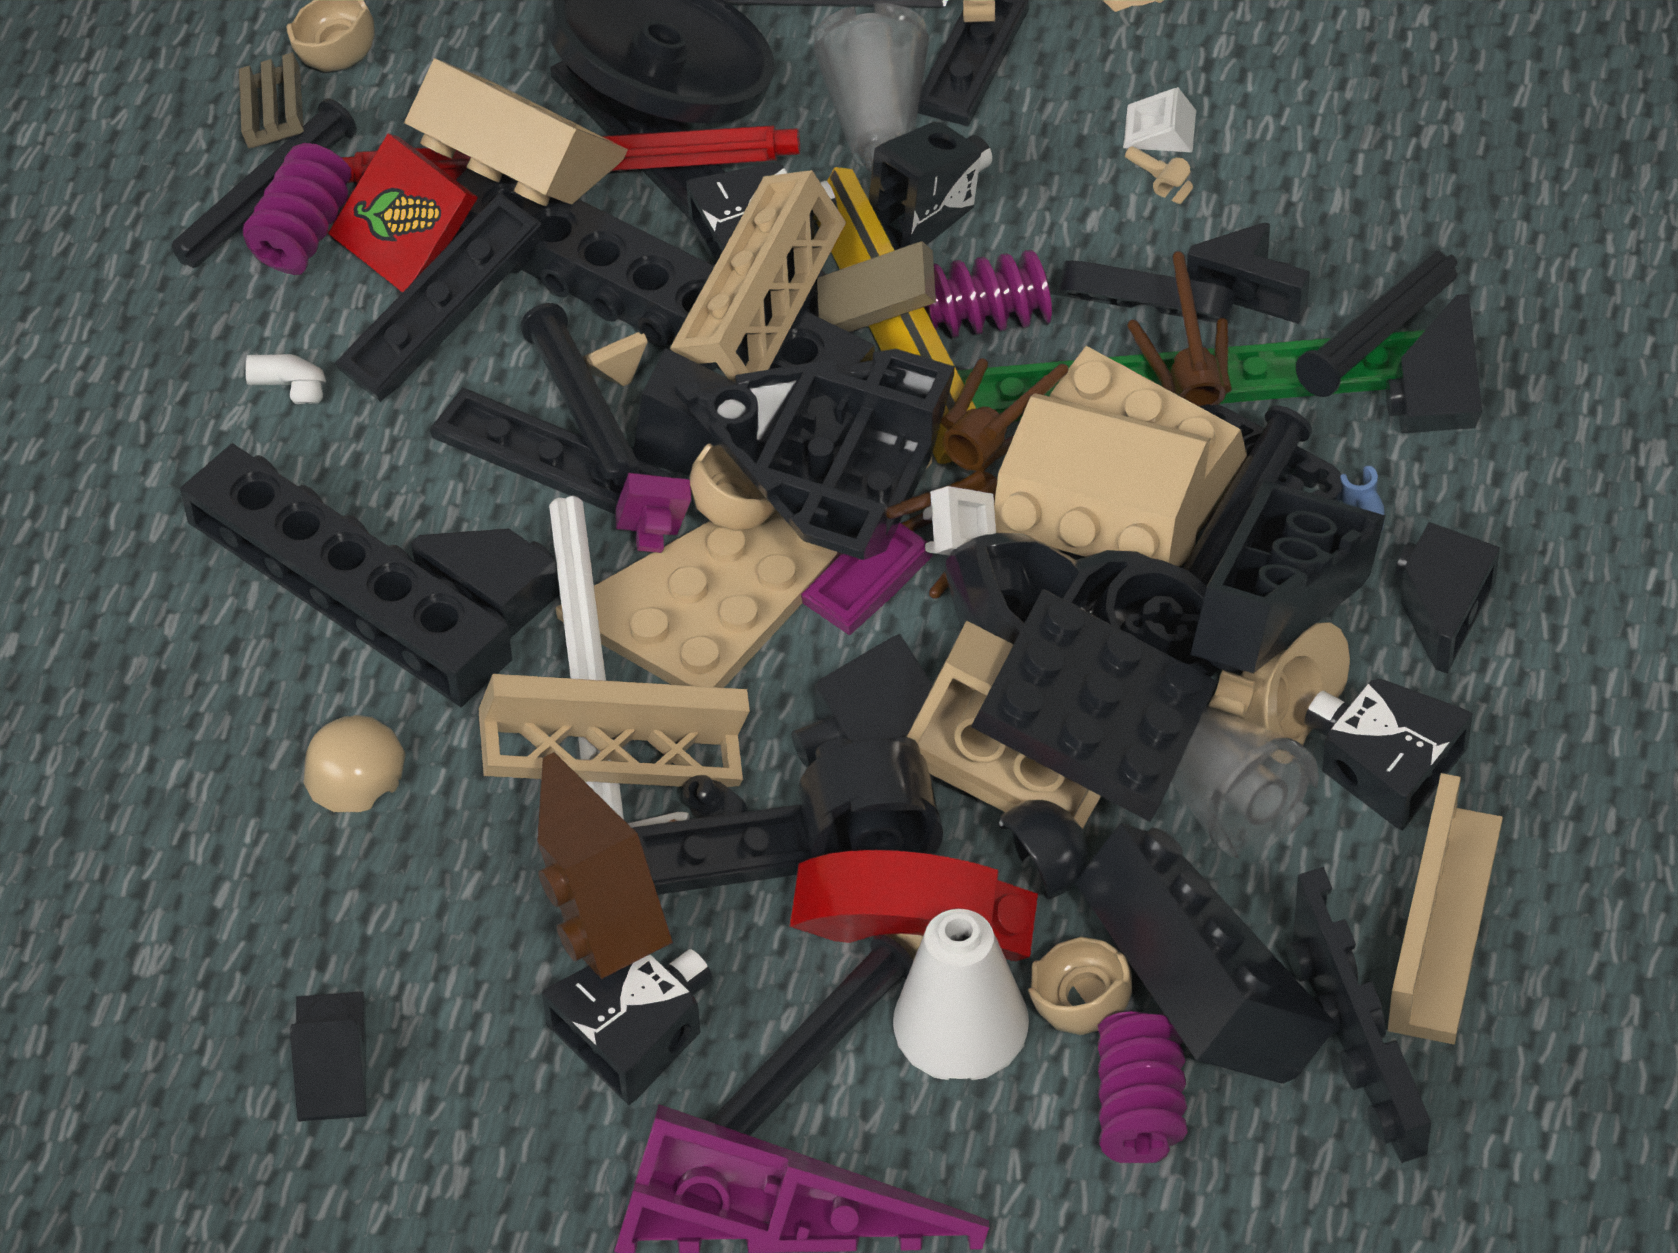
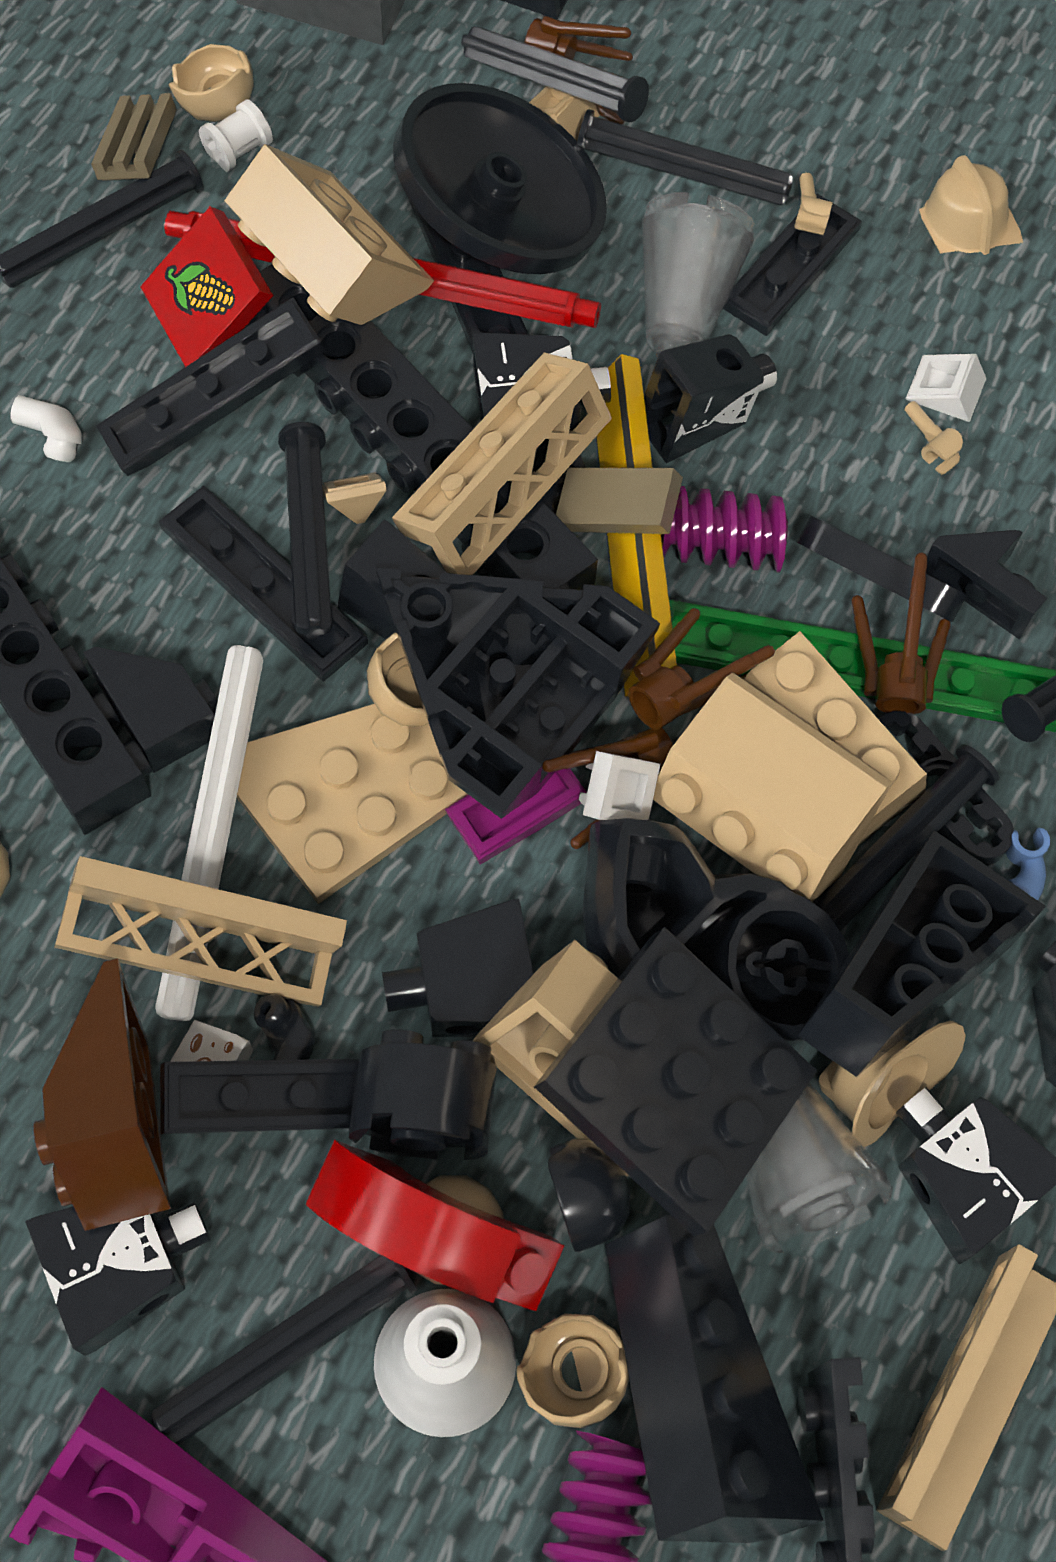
camera: 10 degrees right, 15 degrees up
magenta piece [243,143,351,275] -> none
magenta tile [615,473,691,553] -> none
tan hand [1205,670,1256,721] -> none
none -> white bush [199,99,273,172]

